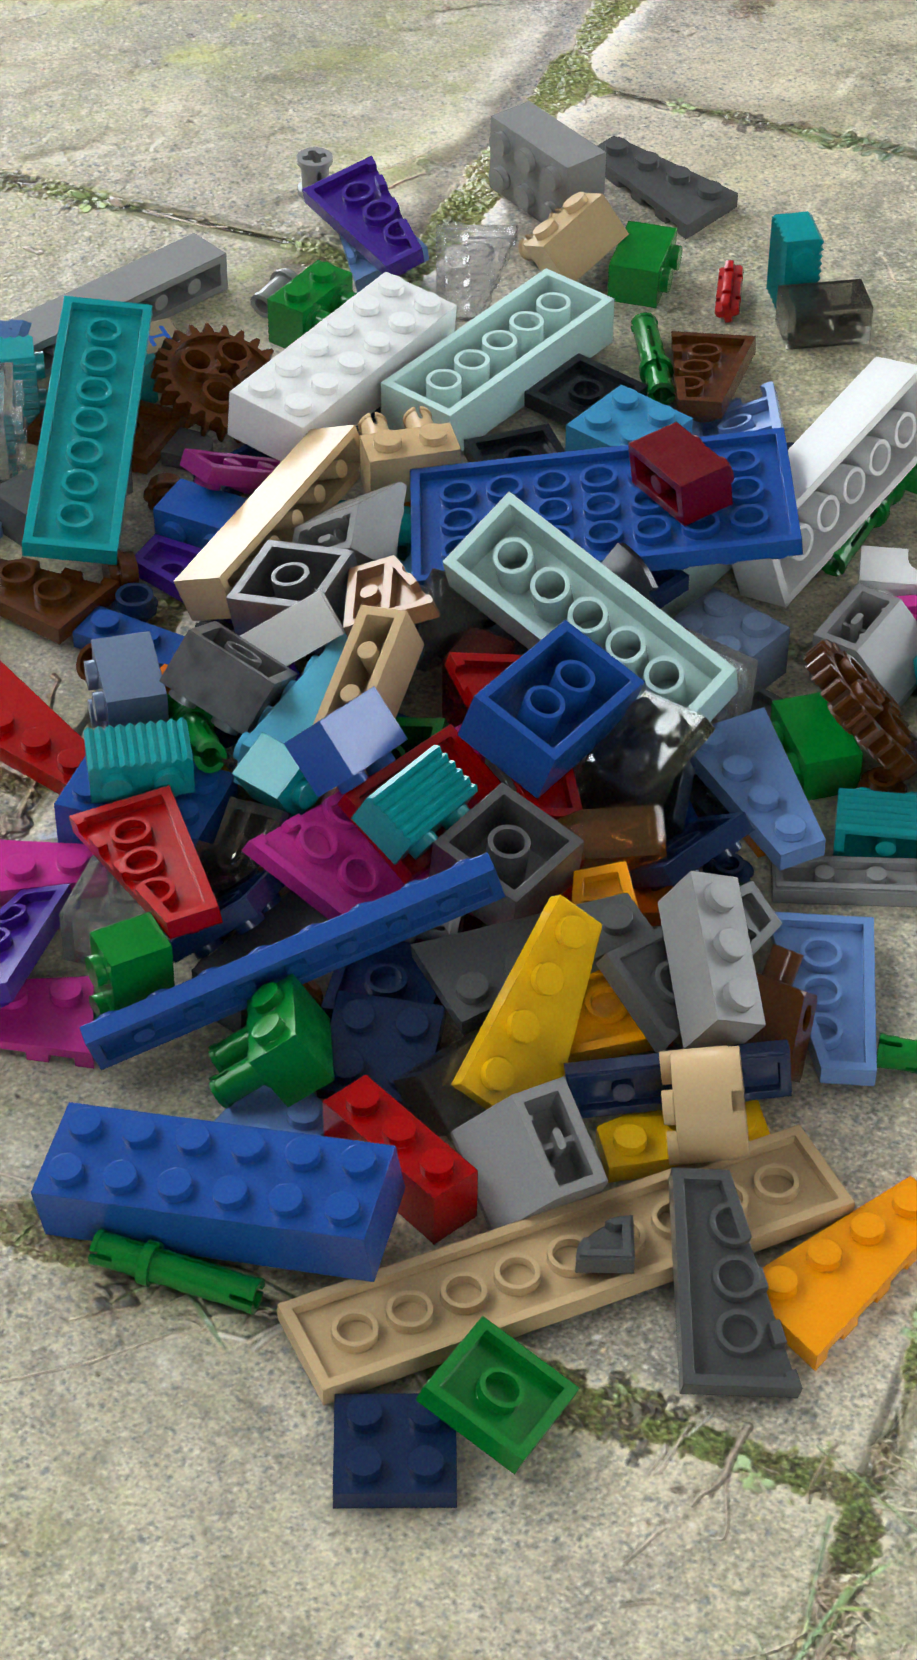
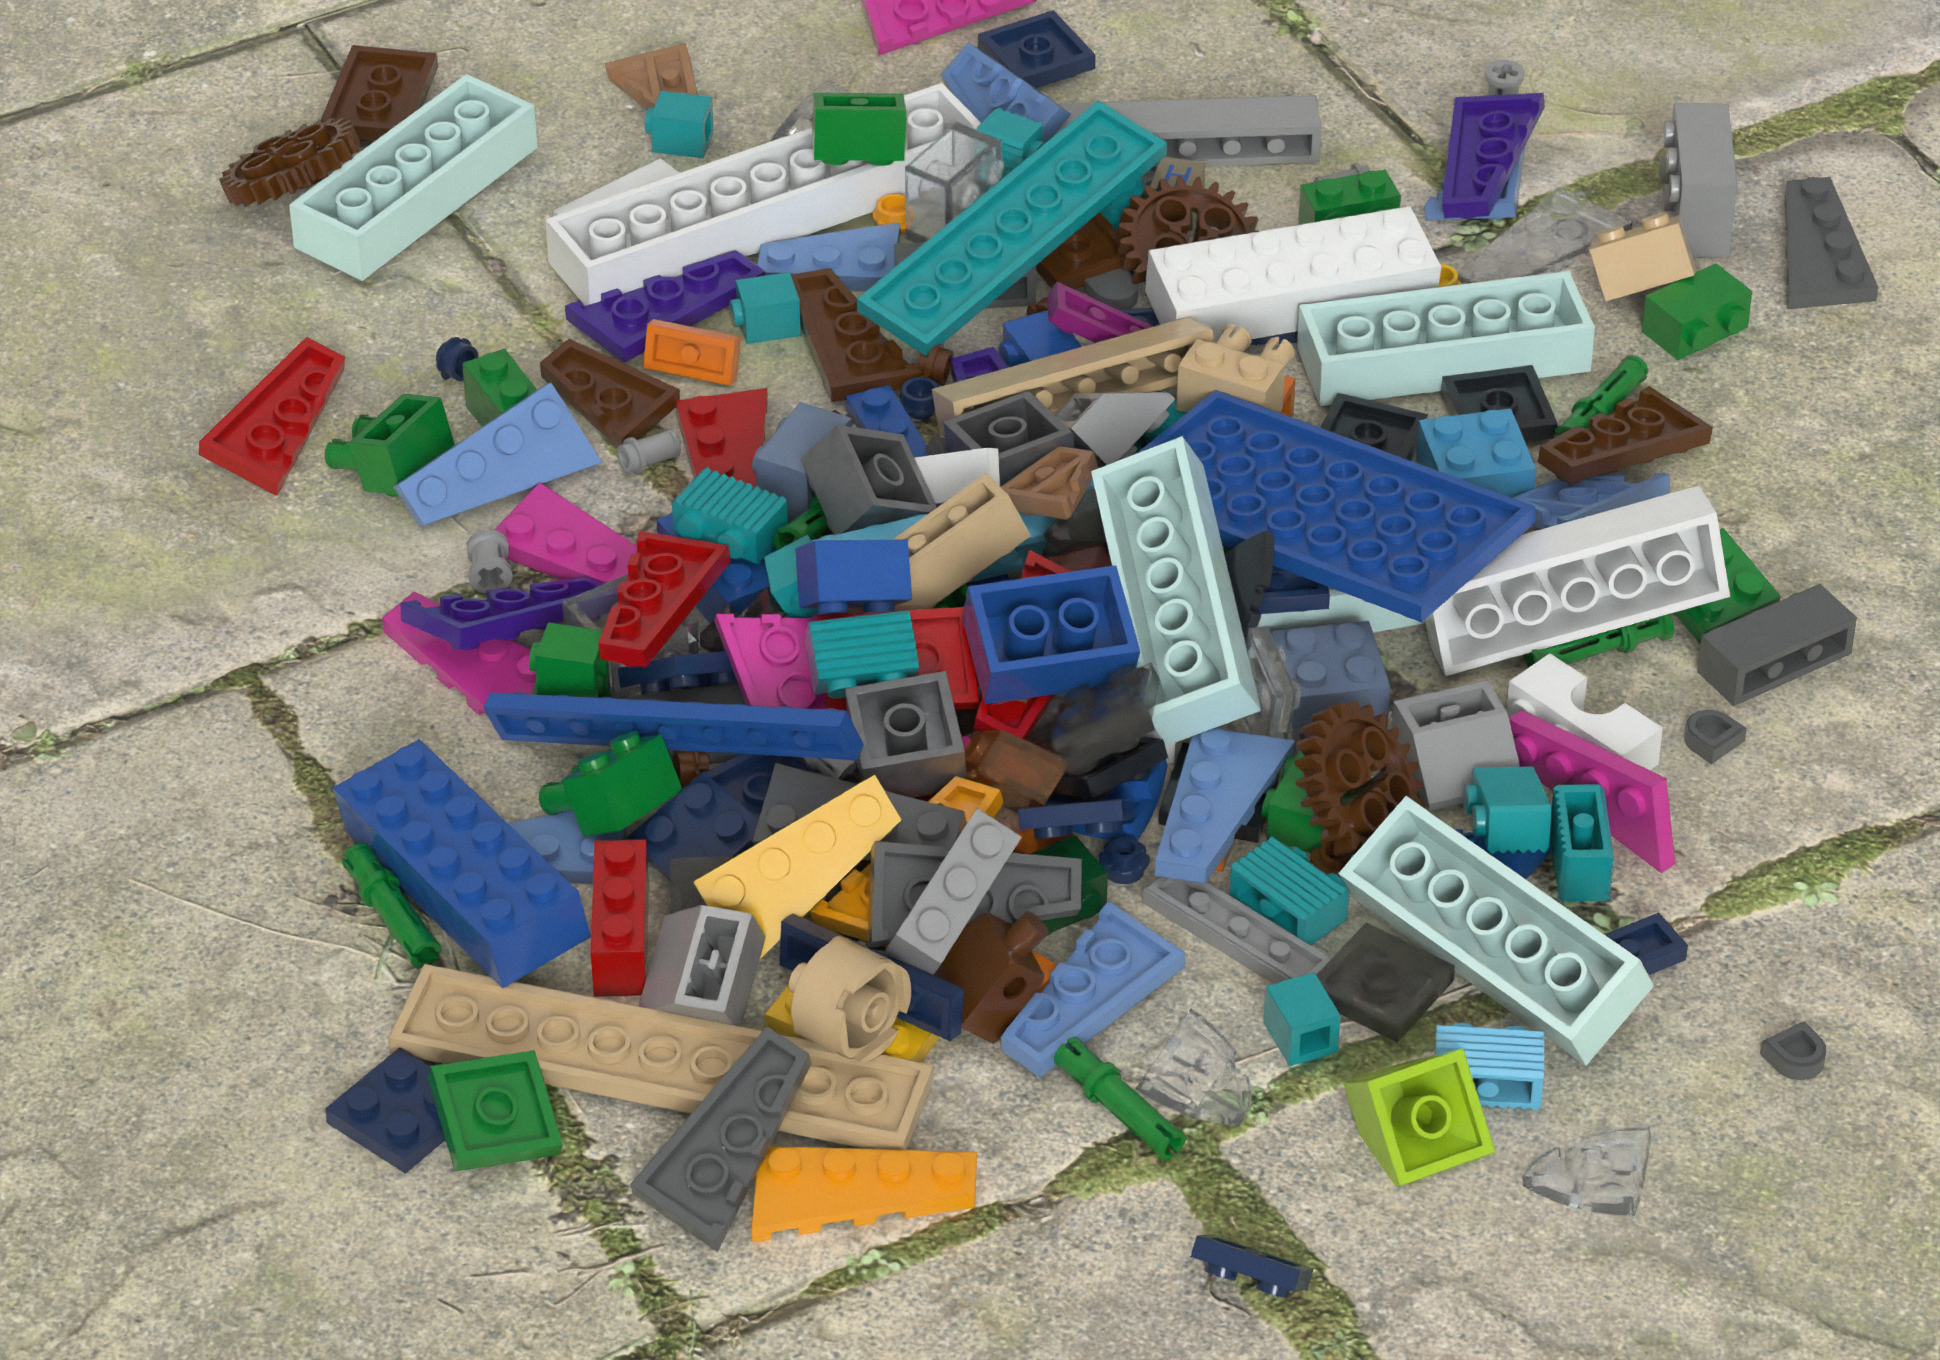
camera: 40 degrees right, 0 degrees up
dark grey tile [575,1215,635,1274] -> none
dark red brick [628,422,734,526] -> none
red axle [715,260,744,323] -> none
teal brick [766,211,824,314] -> none
clear smoke brick [775,279,874,350] -> none

